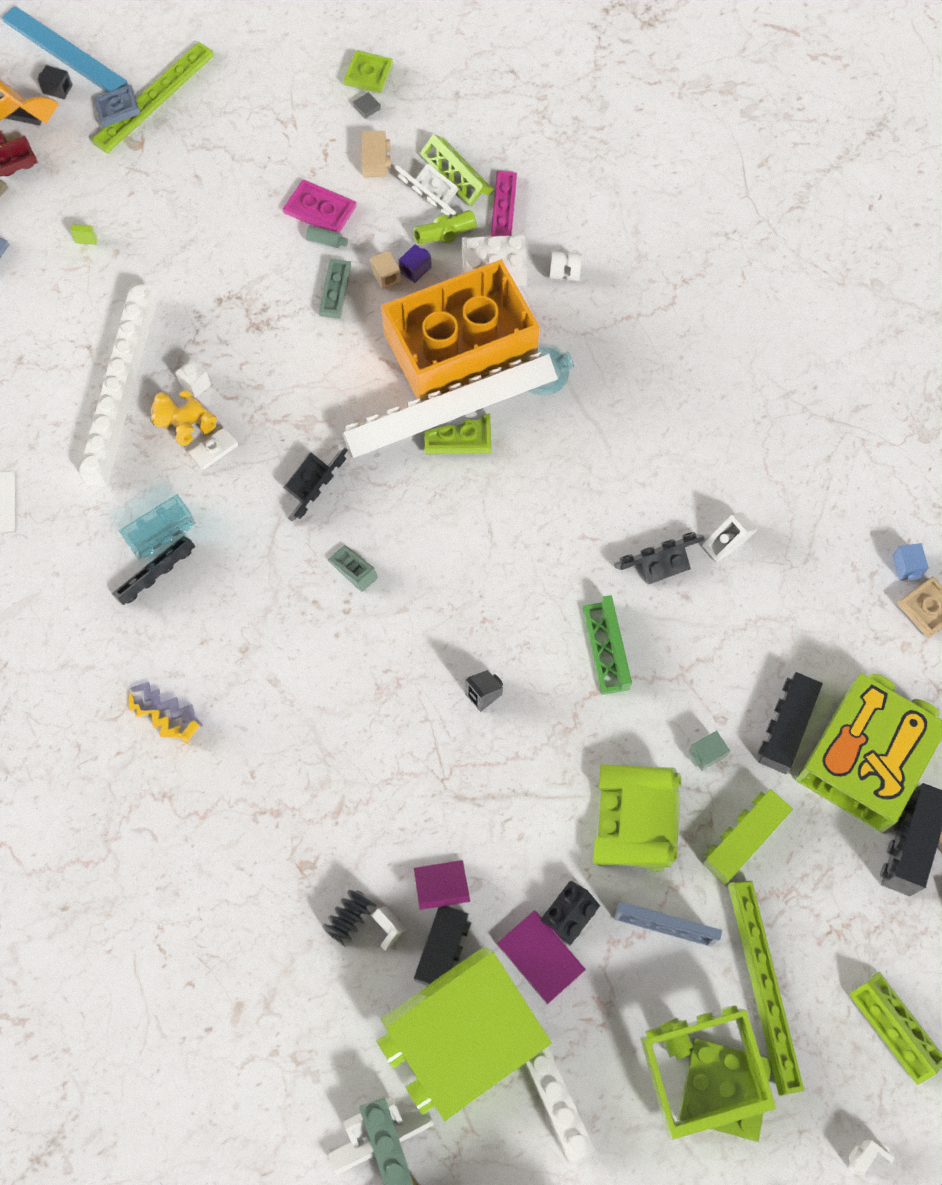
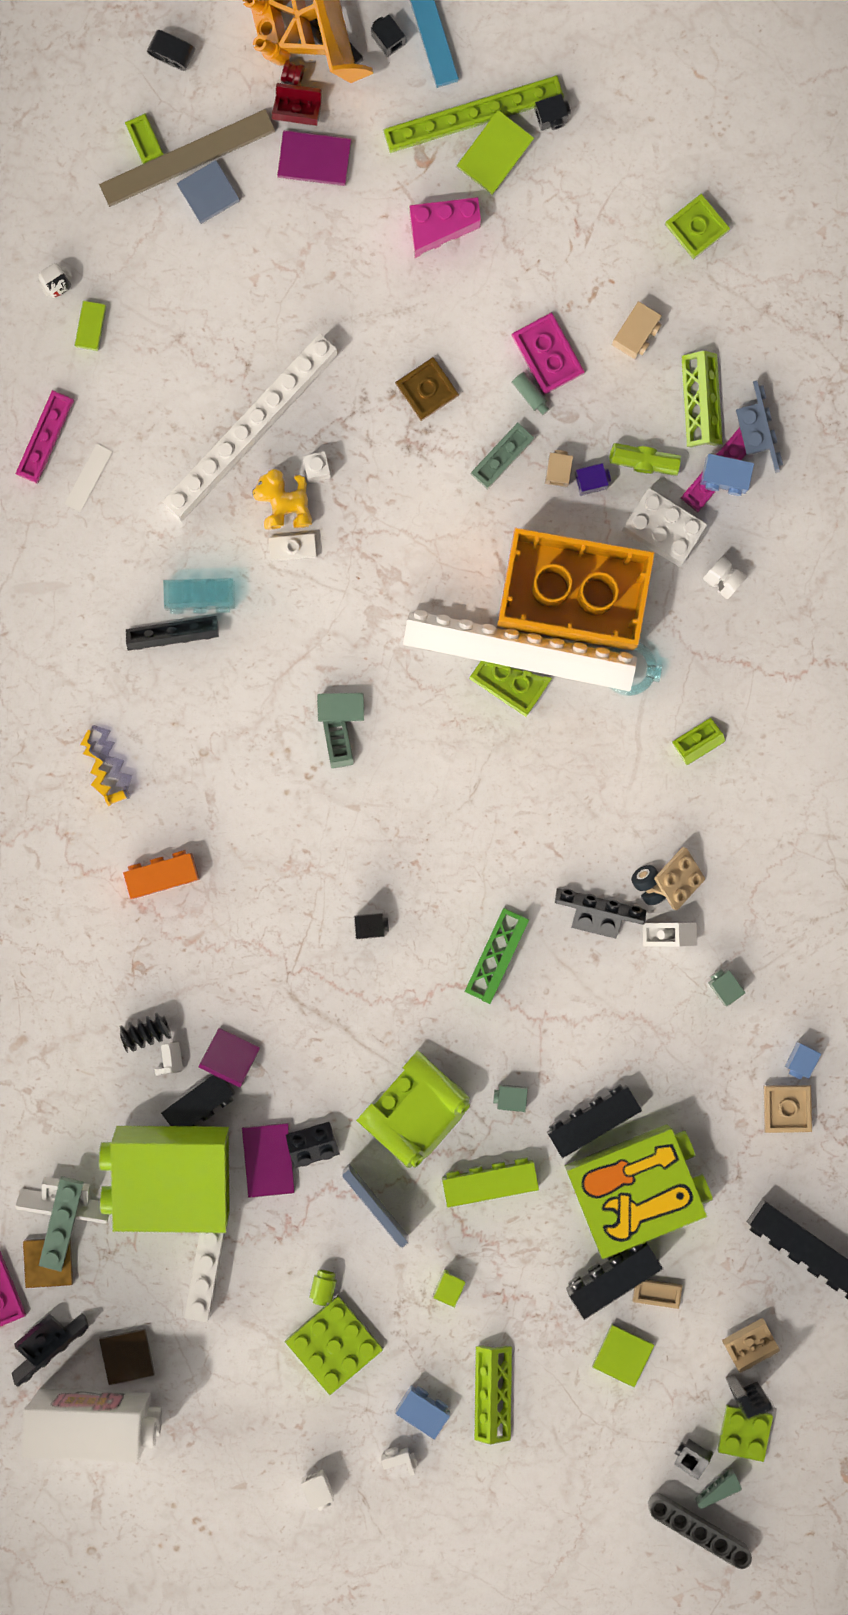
camera: 35 degrees right, 20 degrees up
lime tile [70,224,98,245] -> none
sand blue tile [94,85,141,128] -> none
black bracket [283,447,348,521] -> none
dark grey tile [353,92,381,119] -> none
white bracket [395,163,459,217] -> none
lime window [640,1005,776,1140] -> none
lime tile [728,881,805,1096] -> none
none -> orange brick [123,850,200,899]
none -> magenta tile [277,130,351,186]
none -> sand green slope [317,693,364,722]
none -> pearl gold tile [395,357,459,421]
none -> medium blue brick [395,1386,450,1440]
none -> dark pink wedge [409,197,481,258]
none -> lime panel [433,1269,465,1308]
none -> lime tile [456,110,534,195]
none -> black brick [534,94,571,131]
none -> tan plate [631,847,705,910]
none -> lime slope [672,718,725,765]
none -> medium blue brick [700,454,754,496]
none -> sand green brick [708,969,745,1006]
none -> sand blue bracket [736,380,783,473]

